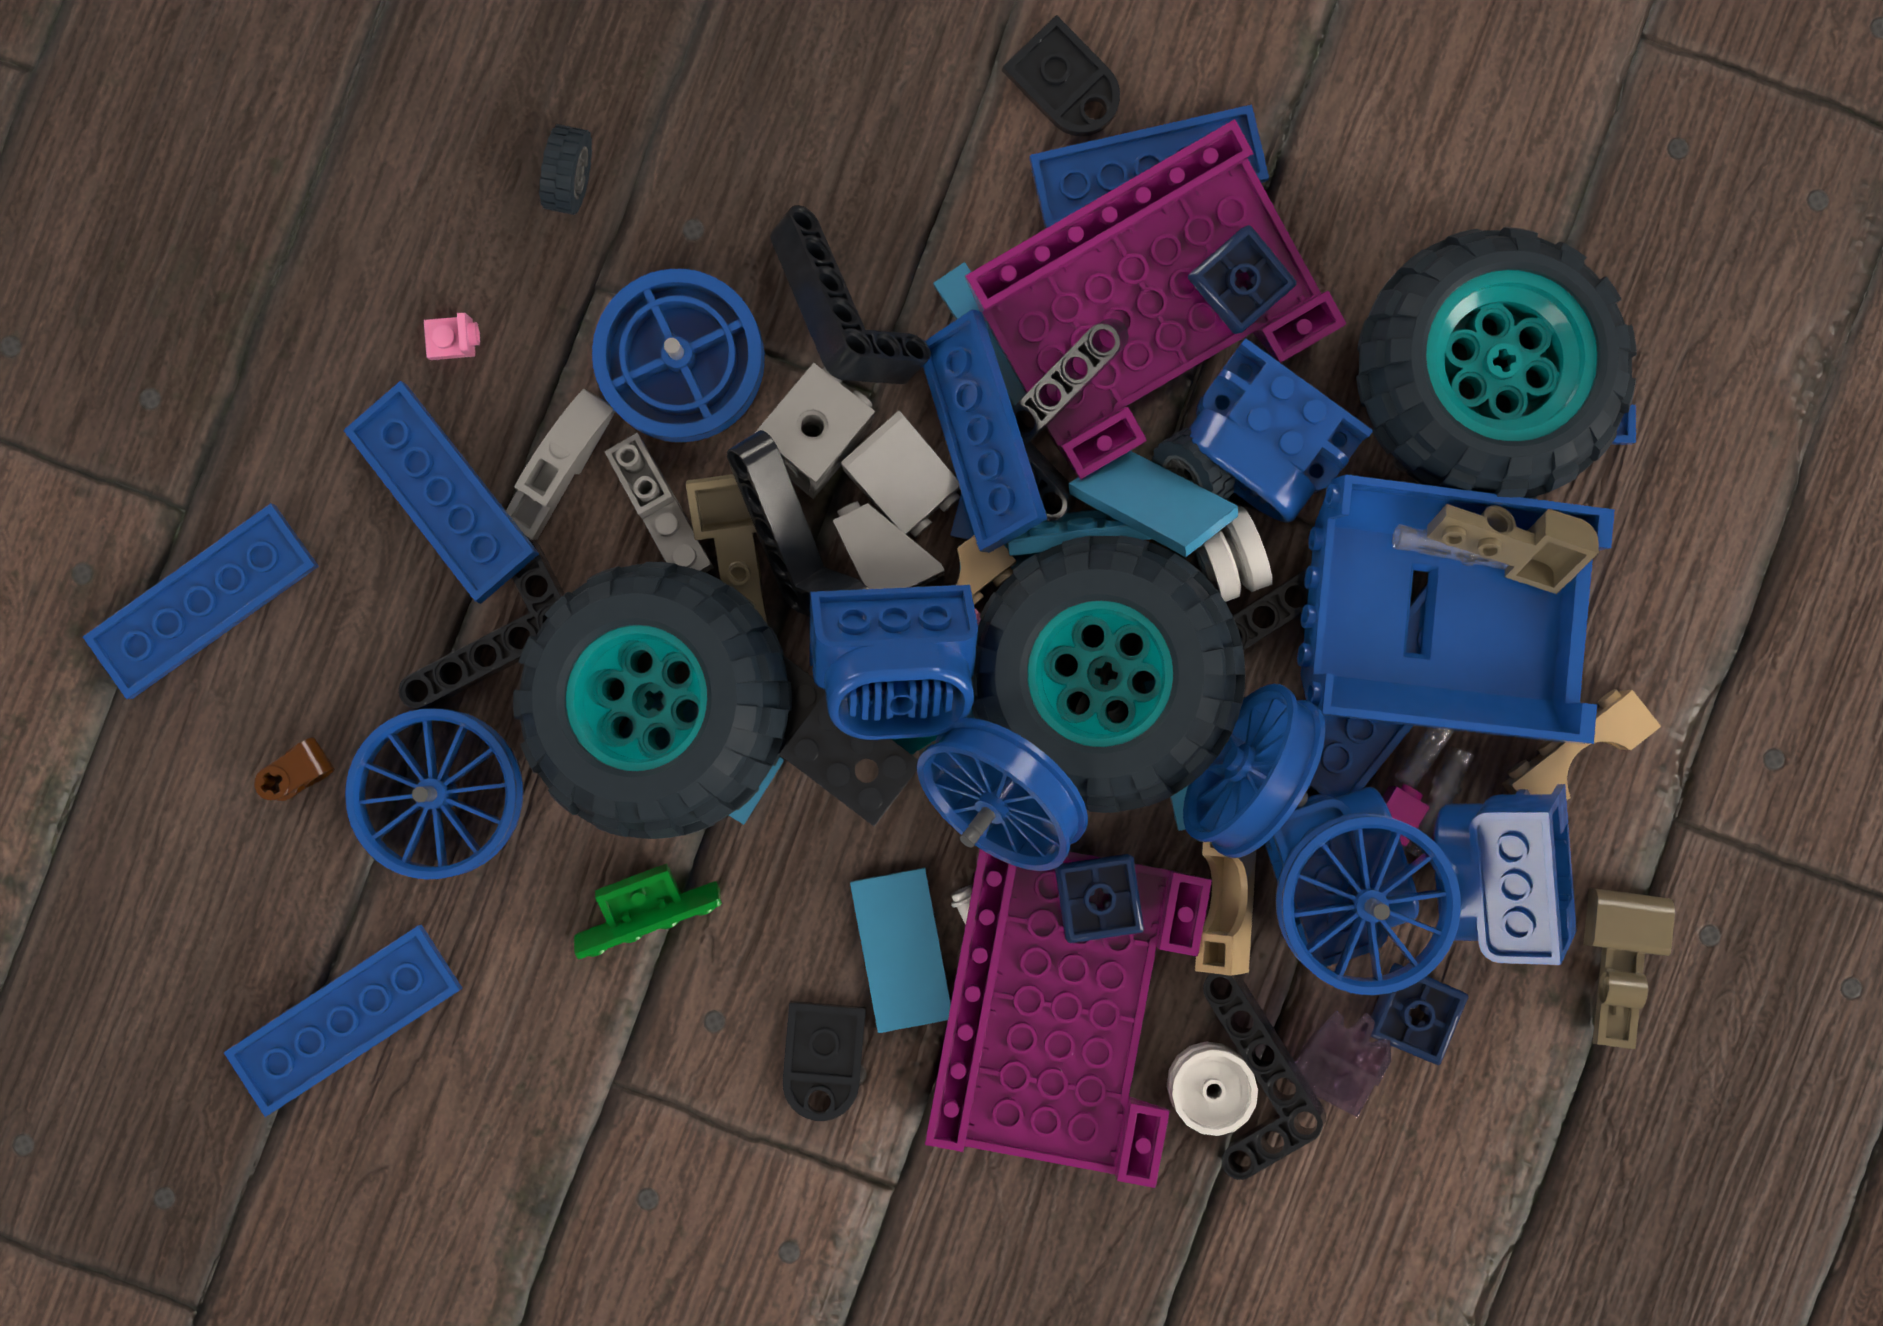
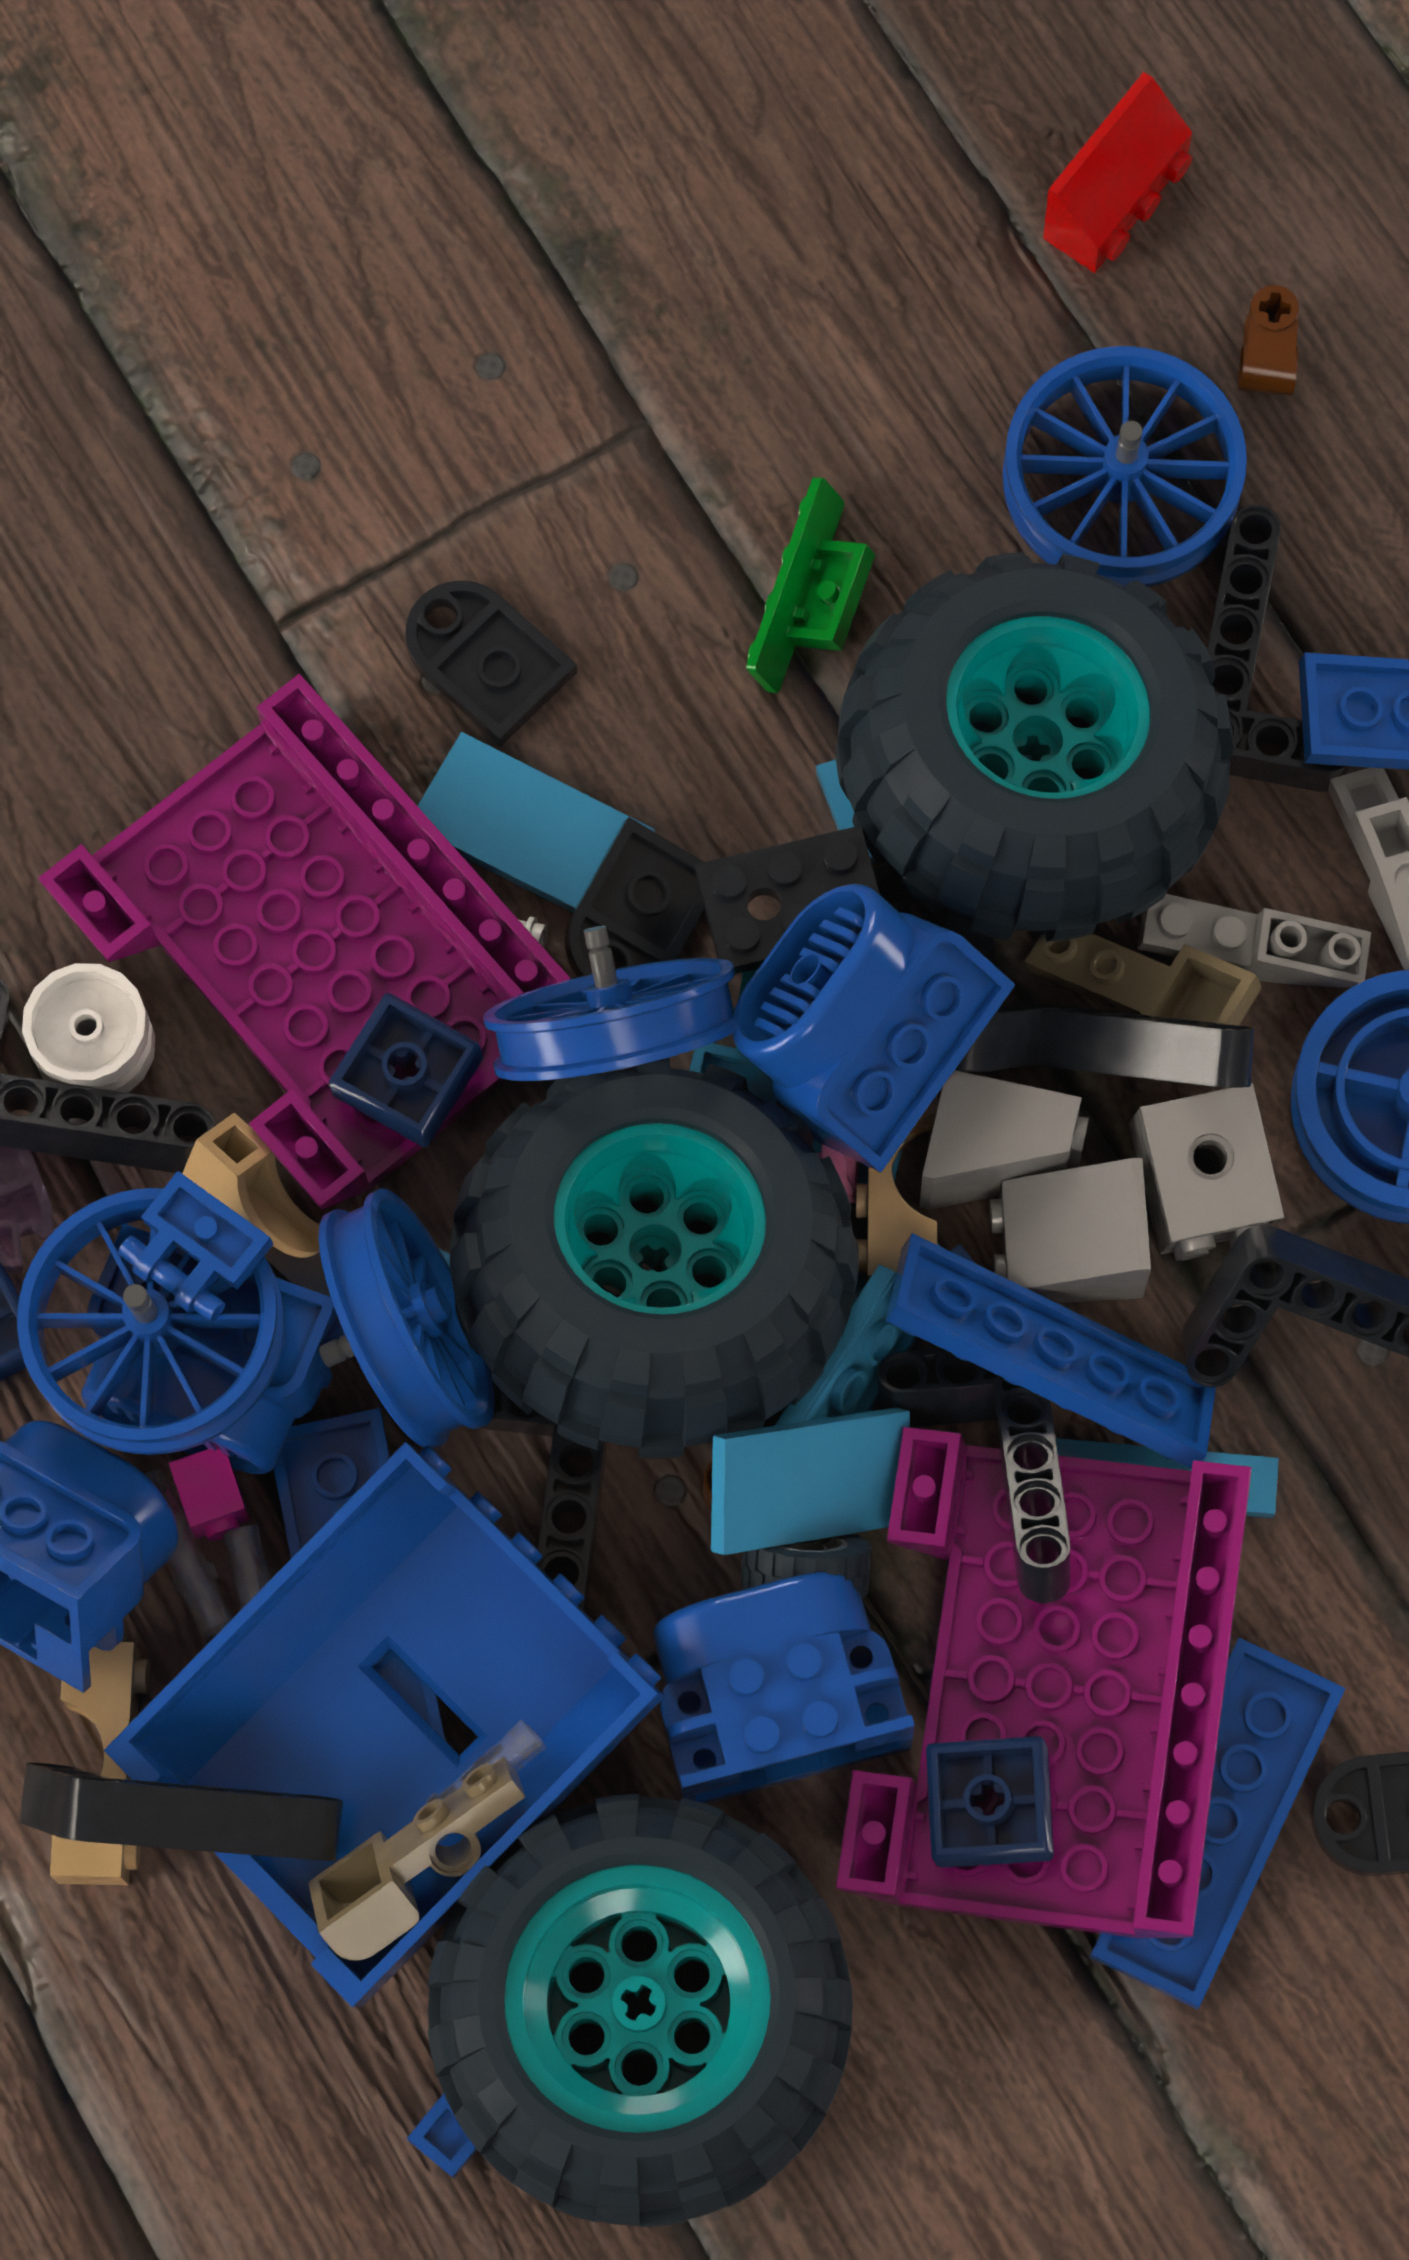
camera: 135 degrees right, 15 degrees down
blue plate [224,924,463,1117] -> none
white wheel [1195,507,1272,602] -> none
none -> black beam [19,1762,343,1861]
none -> blue plate [118,1171,274,1322]
none -> black tile [565,817,705,977]
none -> red slope [1043,72,1193,273]

